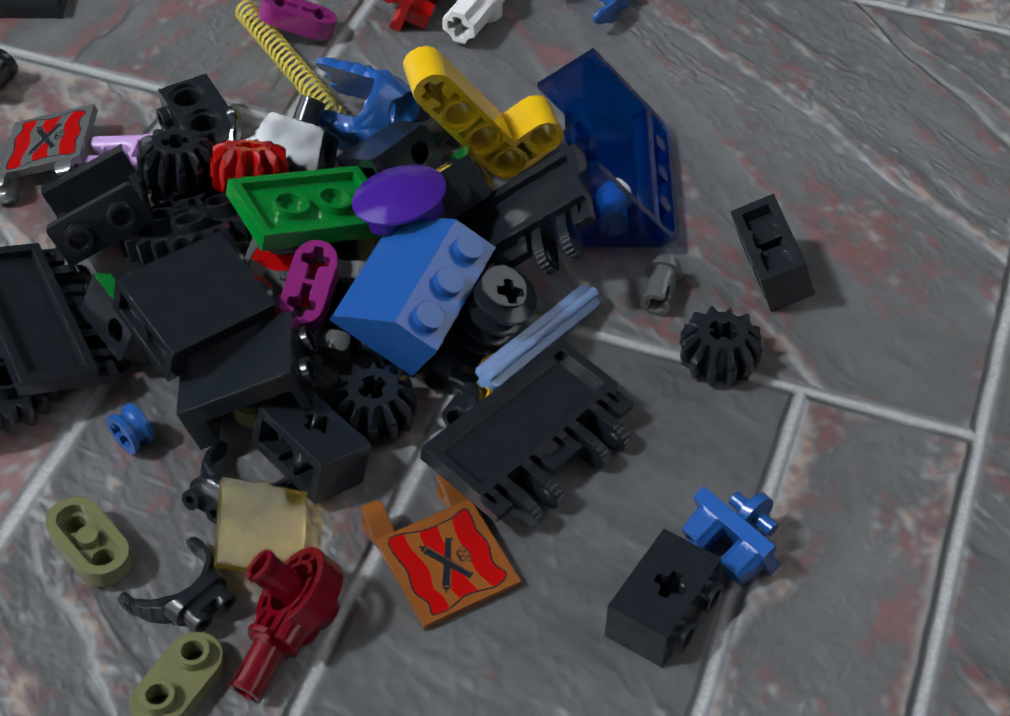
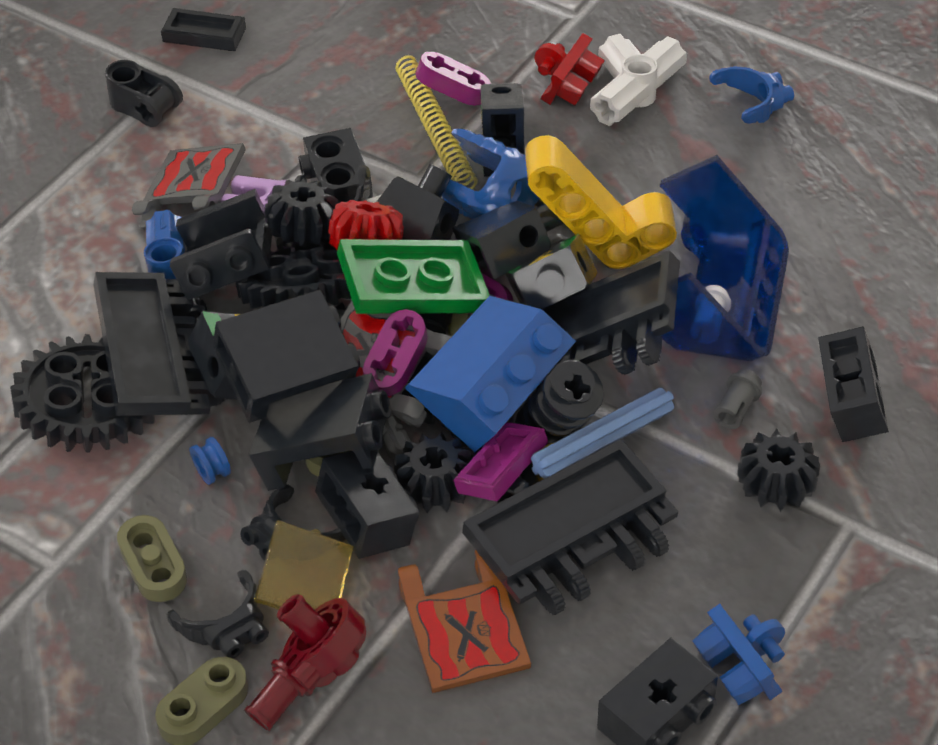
camera: 15 degrees right, 0 degrees up
dark purple dish [352,165,447,235] -> none
none -> blue piece [144,210,186,279]
none -> magenta plate [454,422,548,501]
none -> black torso [481,83,524,177]

